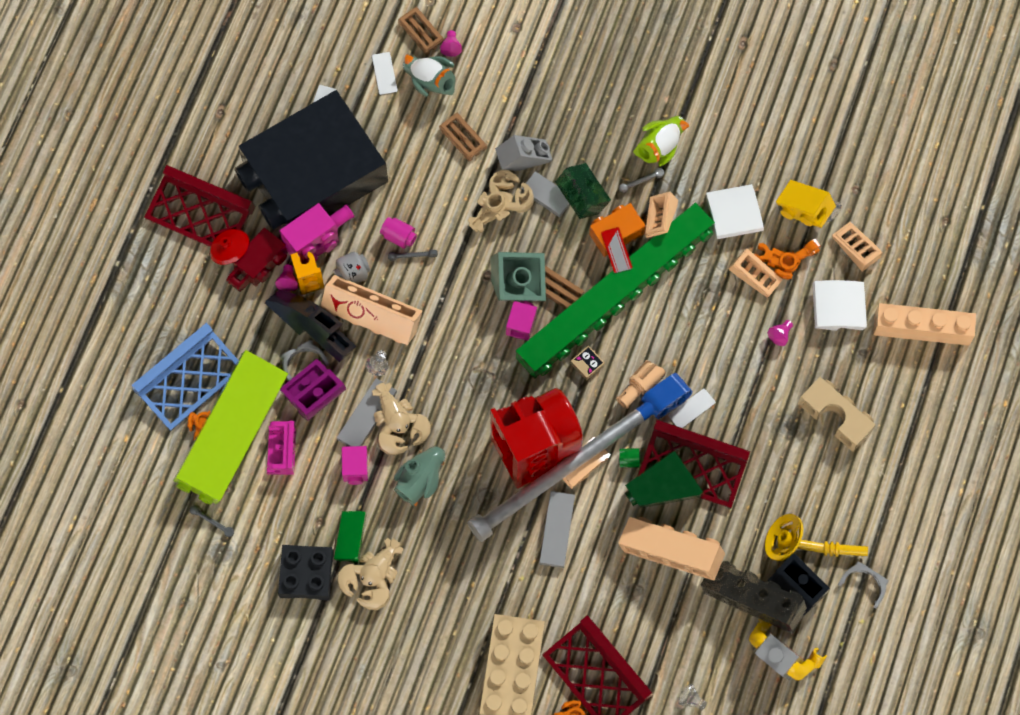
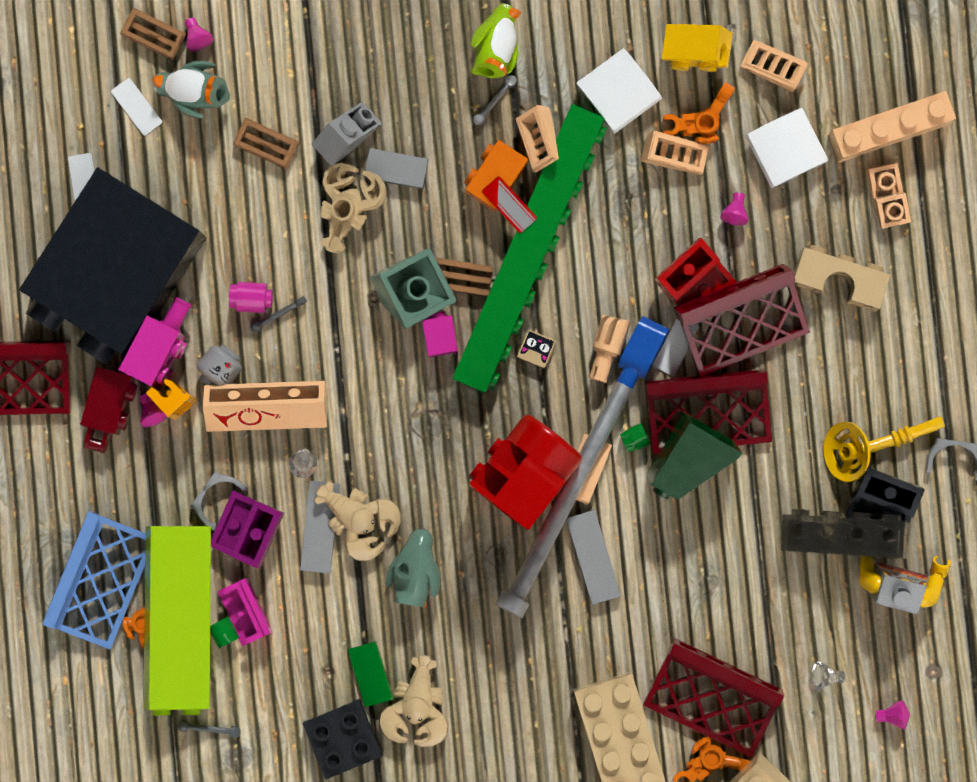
camera: 25 degrees left, 15 degrees up
red piece [210,229,249,265] -> none
black slope [265,290,356,363] -> none
dark pink brick [342,446,368,485] -> none
clear green brick [555,163,611,219] -> none
light nougat brick [618,517,725,581] -> none
none -> green hose [210,616,240,649]
none -> red brick [655,238,737,306]
none -> dark red fence [673,264,810,377]
none -> light nougat slope [866,162,911,229]

